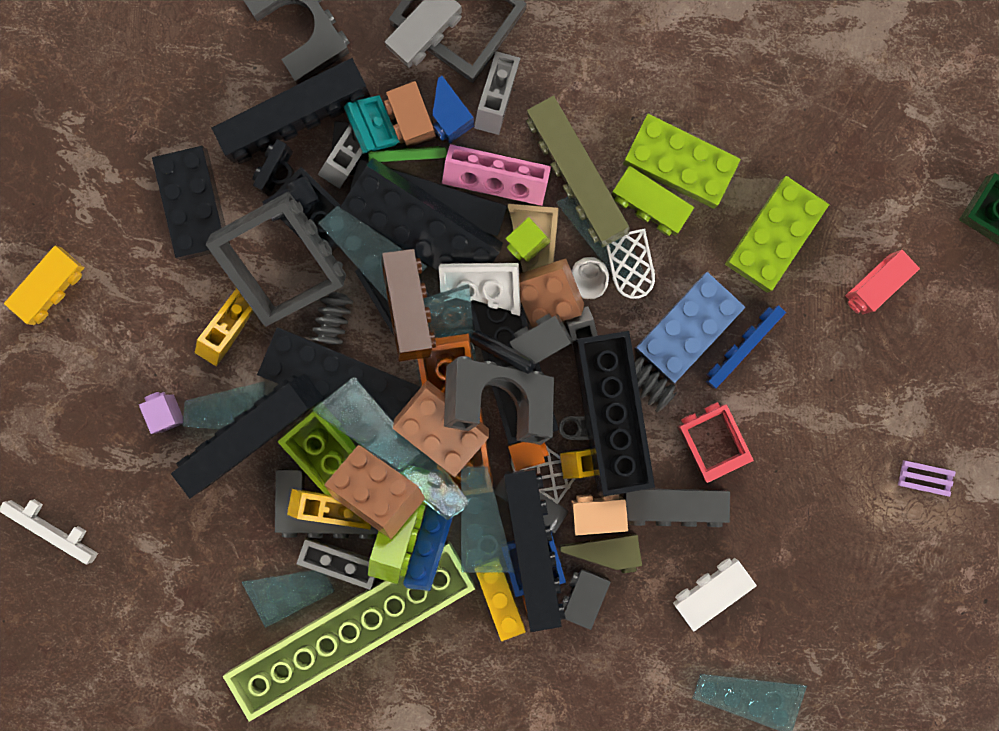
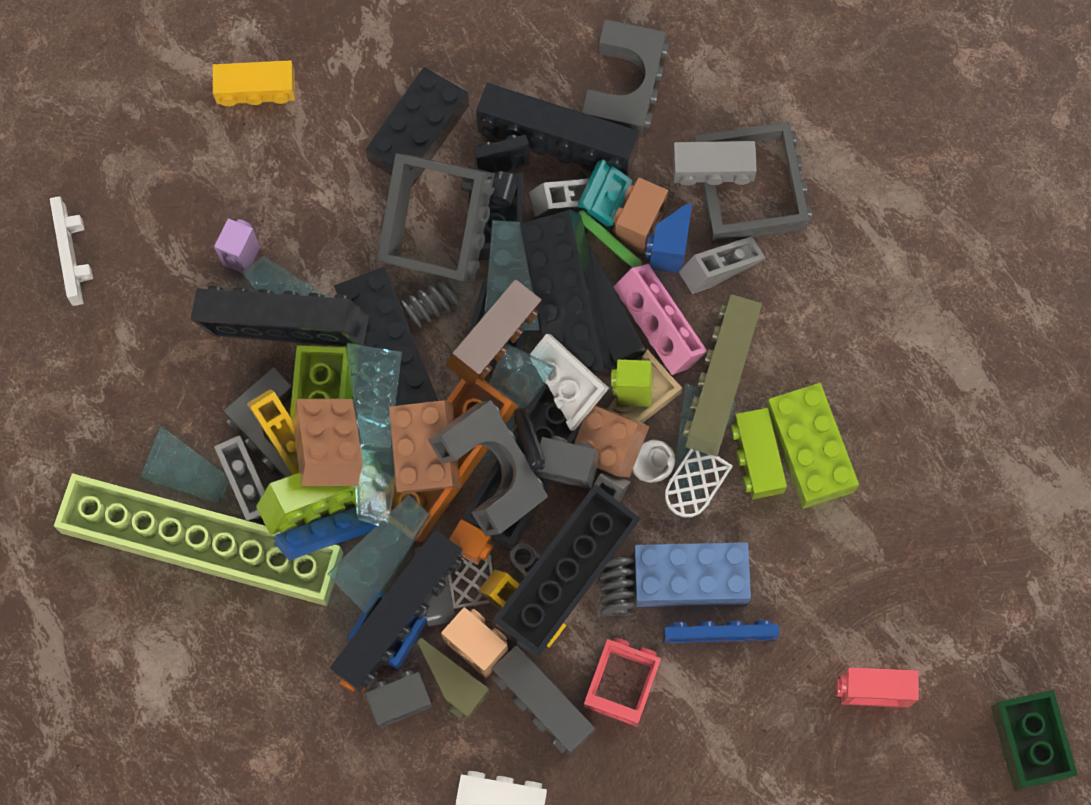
camera: 40 degrees right, 15 degrees down
yellow slope [195,288,253,366] -> none
yellow brick [474,556,526,641] -> none
lime brick [725,176,830,293] -> none

